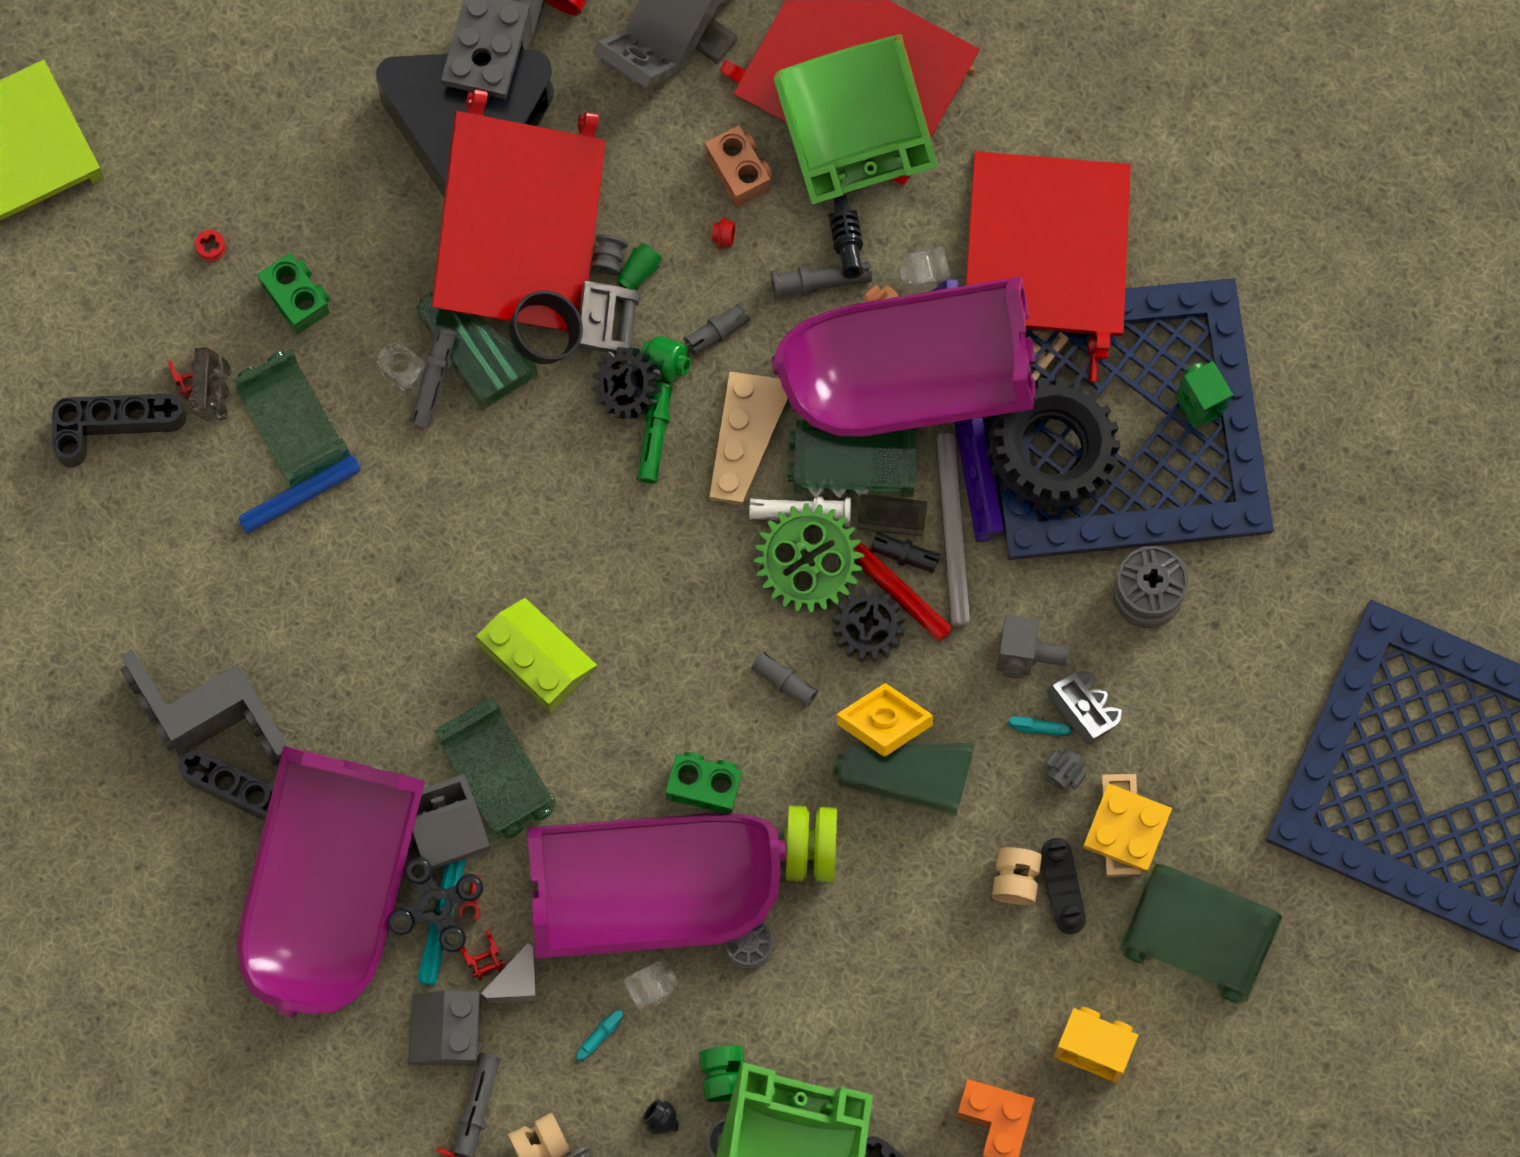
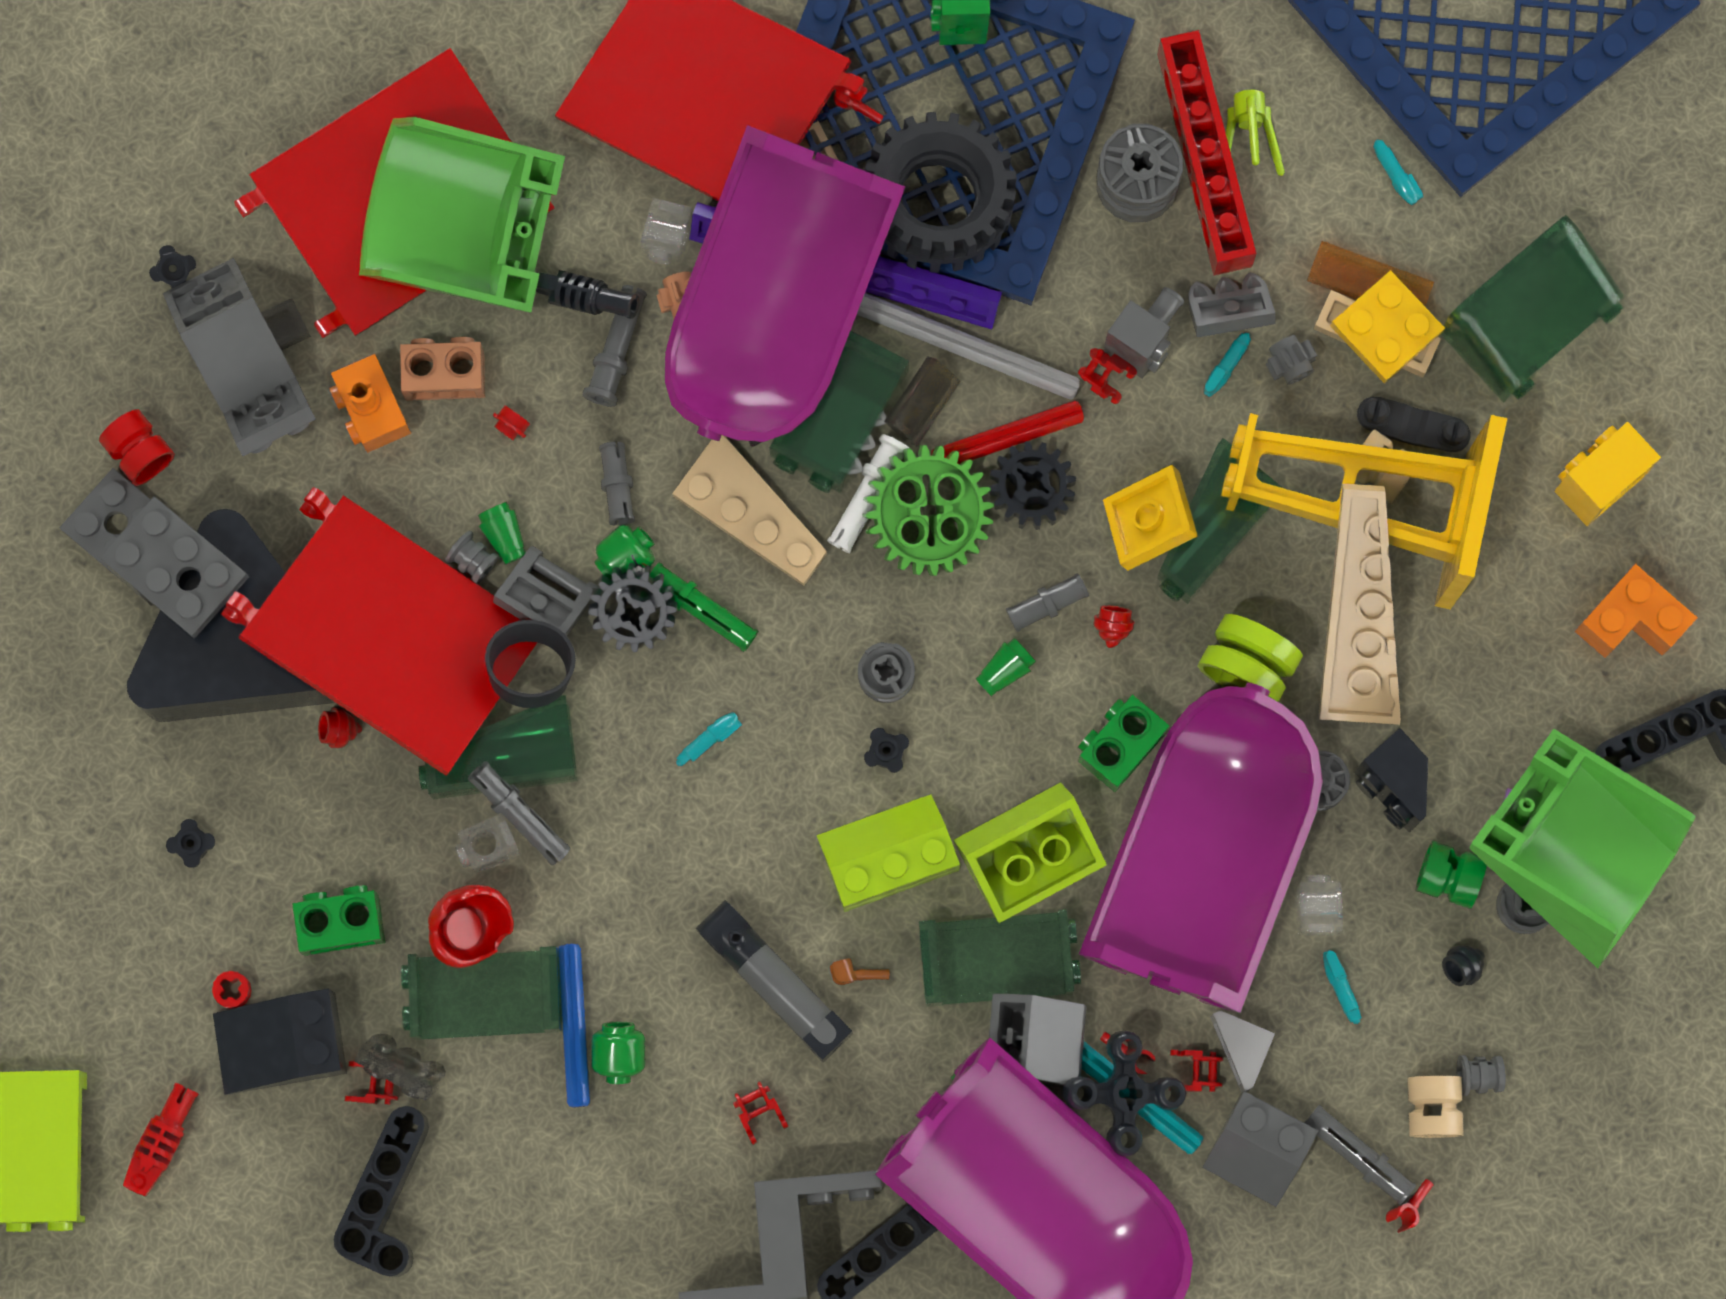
camera: 60 degrees left, 5 degrees up
black pin [870,531,940,574] -> none
none -> red hinge [123,1082,199,1197]
none -> black plate [166,819,215,868]
none -> black slope [213,988,347,1095]
none -> red plate [318,708,362,749]
none -> orange brick [329,354,411,453]
none -> red piece [428,884,514,968]
none -> green head [591,1021,645,1084]
none -> teal piece [676,712,742,766]
none -> piece [695,900,853,1063]
none -> red piece [733,1081,789,1145]
none -> dark orange hand [830,958,890,985]
none -> dark grey wheel [858,642,915,703]
none -> black plate [864,728,909,773]
none -> lime slope [953,782,1107,923]
none -> green cone [975,638,1036,697]
none -> red piece [1078,348,1137,404]
none -> red plate [1093,605,1135,648]
none -> red brick [1157,30,1257,276]
none -> yellow piece [1221,413,1507,610]
none -> lime plant [1225,90,1285,176]
none -> clear orange plate [1307,241,1434,306]
none -> tan wing [1318,484,1401,725]
none -> black slope [1354,728,1428,833]
none -> teal piece [1373,139,1423,205]

